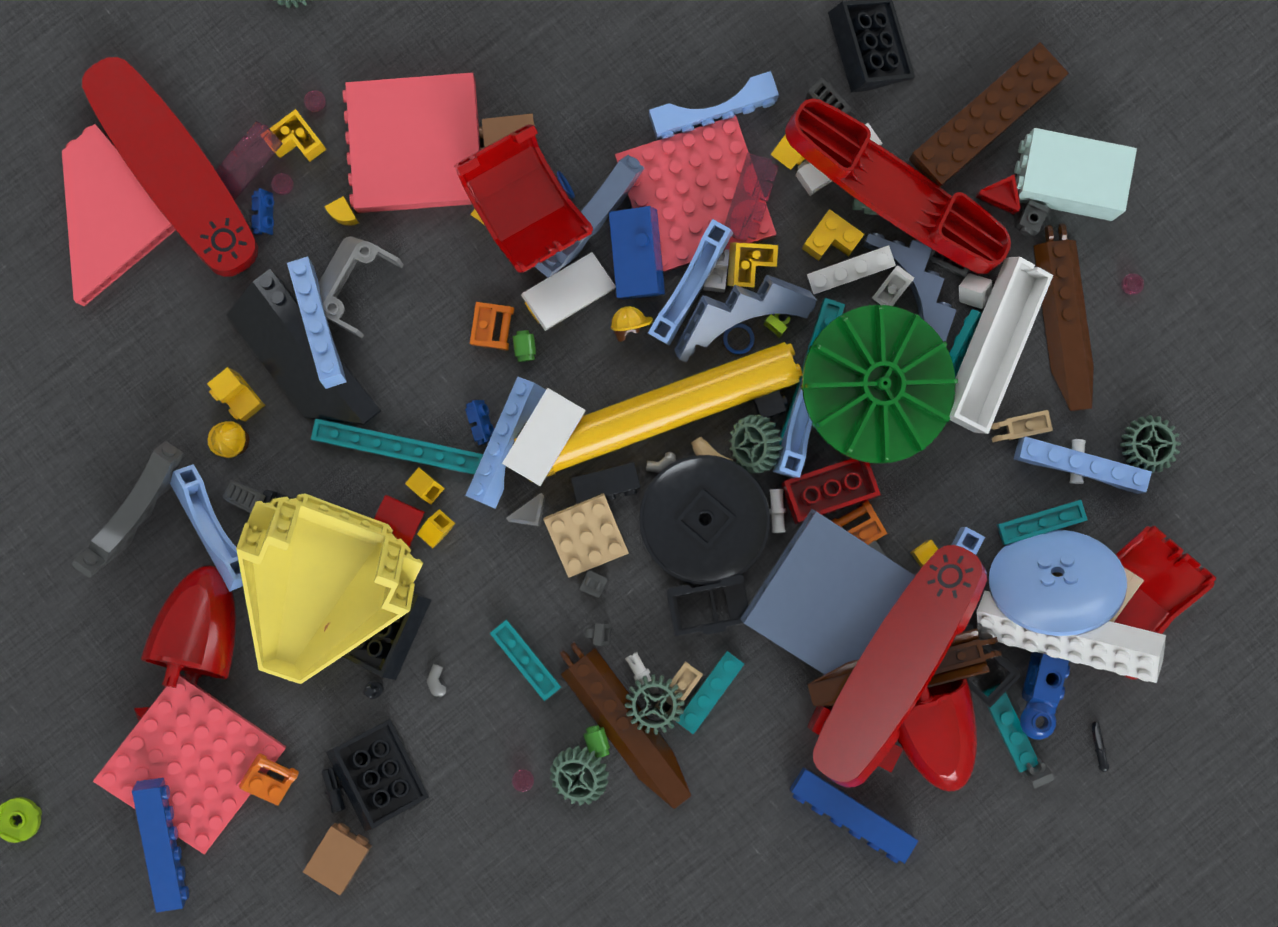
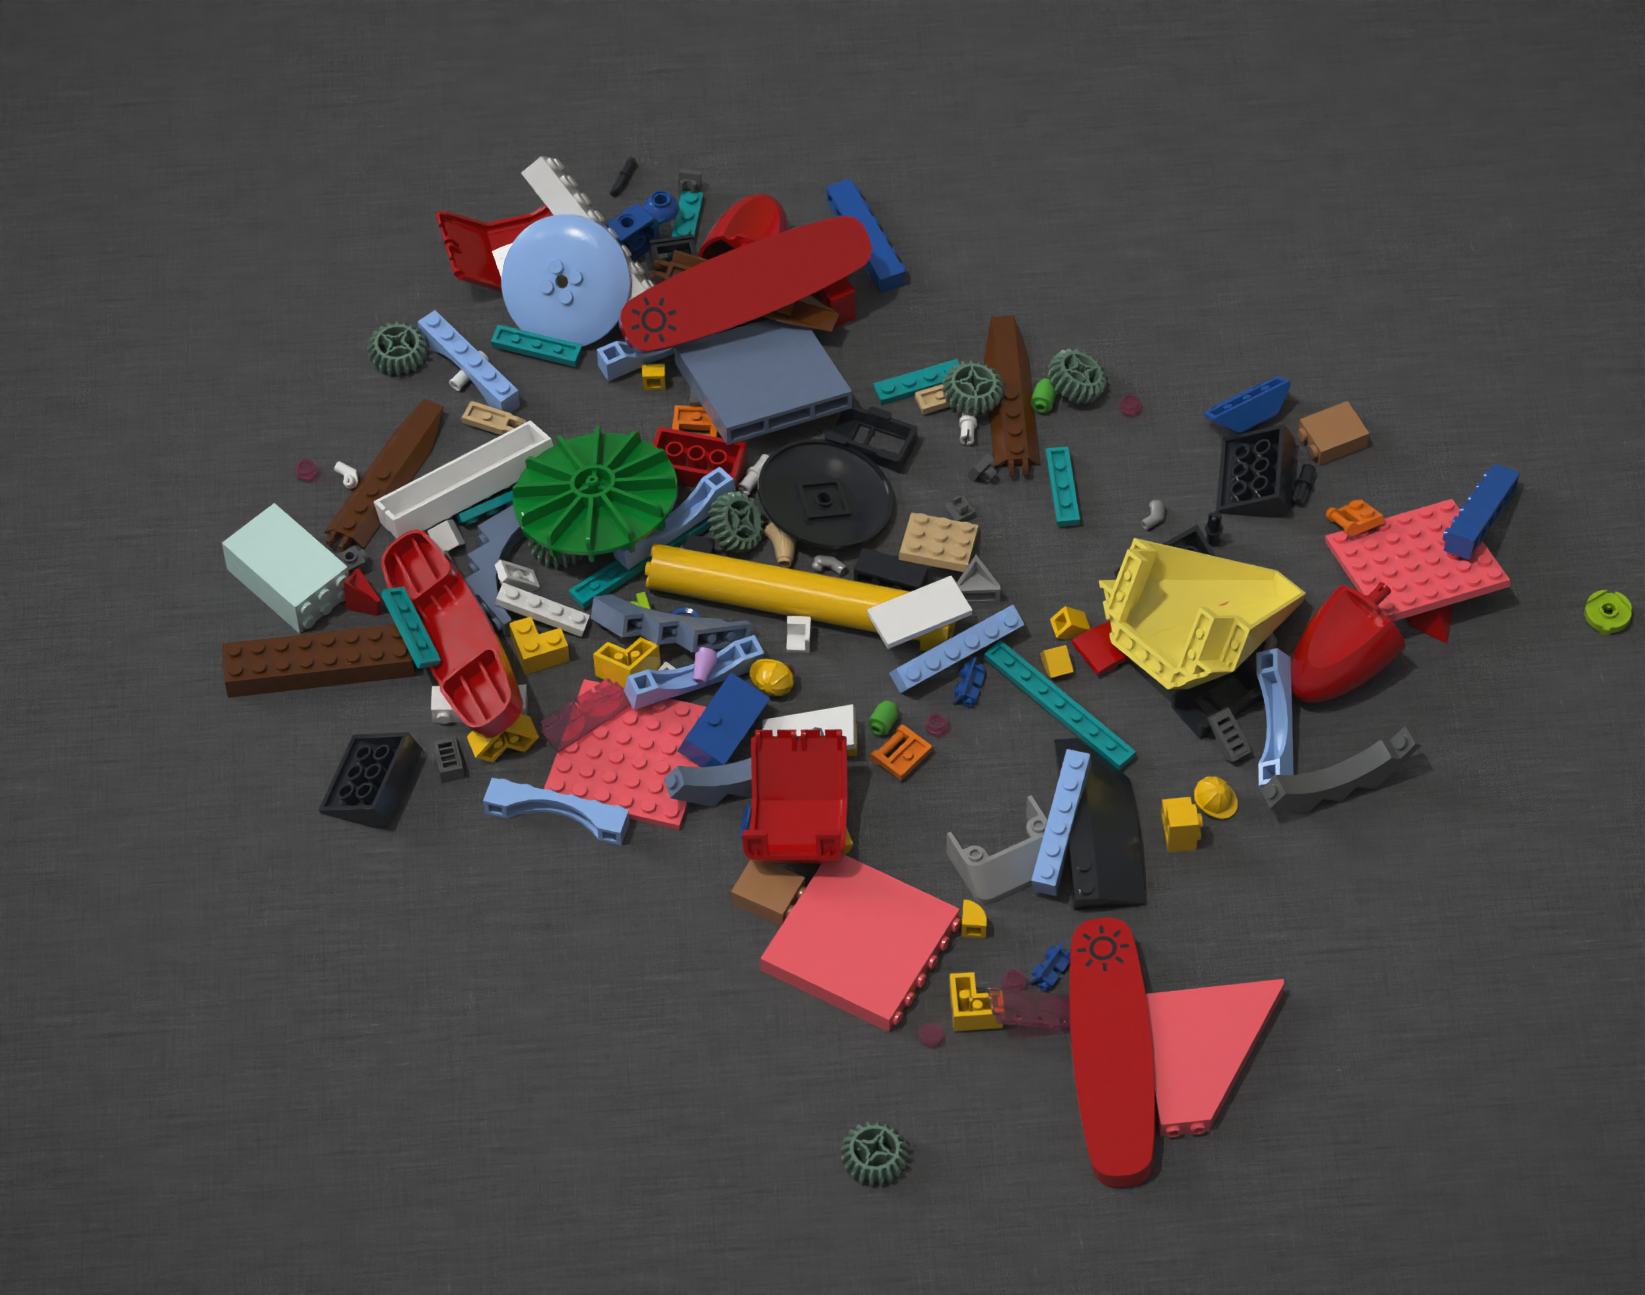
camera: 145 degrees left, 30 degrees down
none -> white arm [334,461,359,489]
none -> teal plate [381,587,441,669]
none -> lavender cone [693,647,718,684]
none -> white panel [786,616,811,653]
none -> clear pink plate [924,713,948,736]
none -> blue wedge [1203,376,1291,433]

